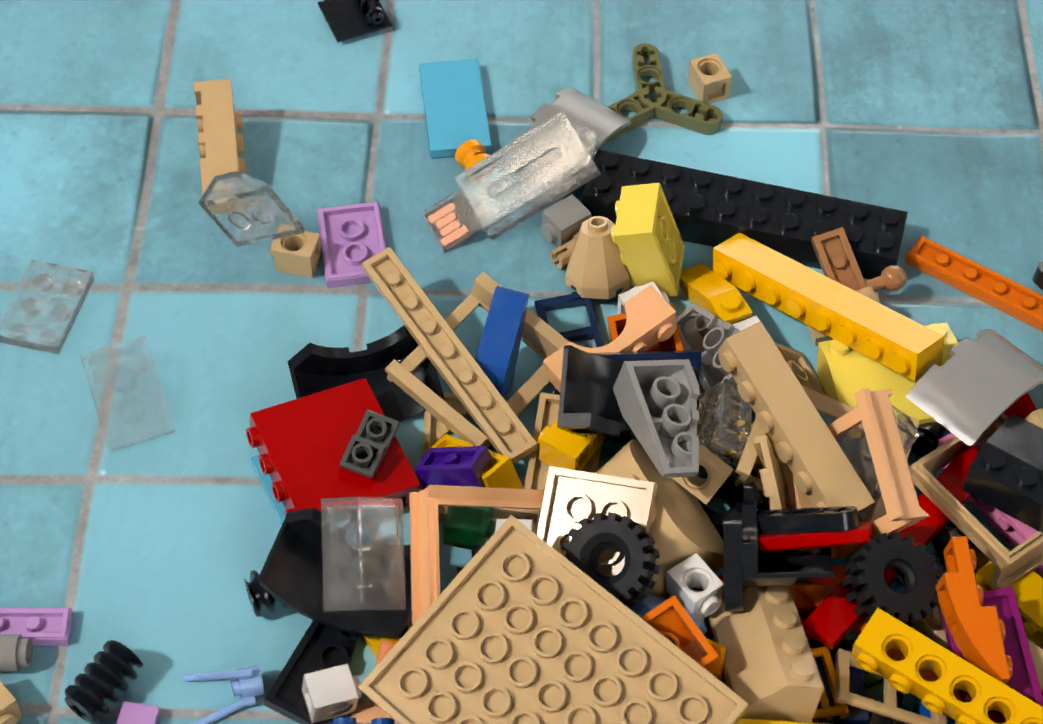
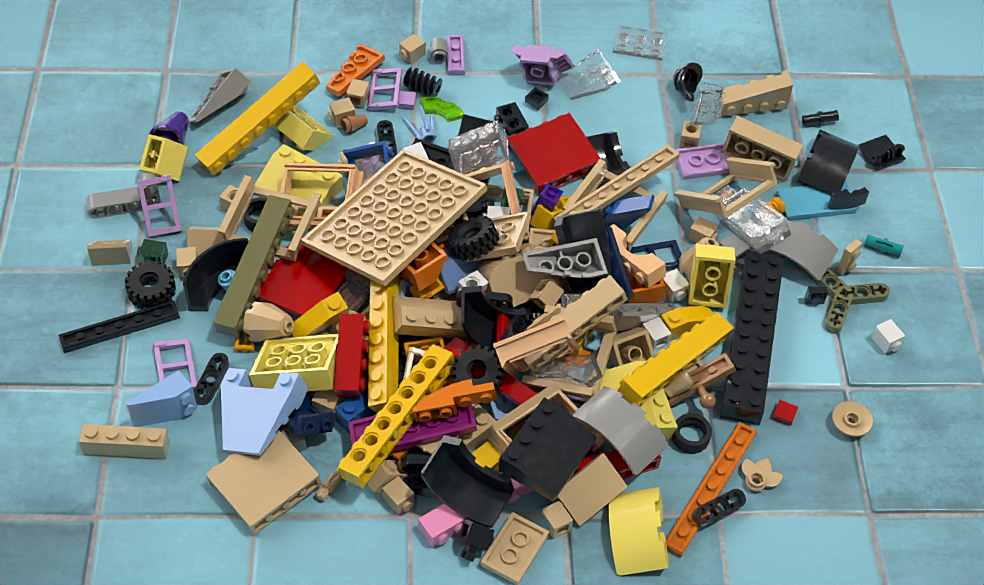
camera: 85 degrees right, 0 degrees up
dark grey slope [339,410,399,479] -> none
tan brick [688,53,732,104] -> none
none -> clear neon green tile [420,97,464,122]
none -> black brick [494,102,529,140]
none -> lavender slope [511,44,575,86]
none -> black plate [525,87,549,109]
none -> black tyre [672,413,712,454]
none -> black piece [673,62,703,102]
none -> tan piece [673,157,778,218]
none -> tan brick [688,216,719,243]
none -> tan brick [721,116,803,182]
none -> tan plate [742,458,783,492]
none -> red tile [772,400,798,426]
none -> black panel [798,129,859,194]
none -> black pin [802,110,839,126]
none -> black plate [804,286,828,305]
none -> black slope [828,187,869,210]
none -> tan dish [832,401,873,437]
none -> tan plate [837,239,862,276]
none -> teal pin [864,234,904,256]
none -> white brick [871,319,905,354]

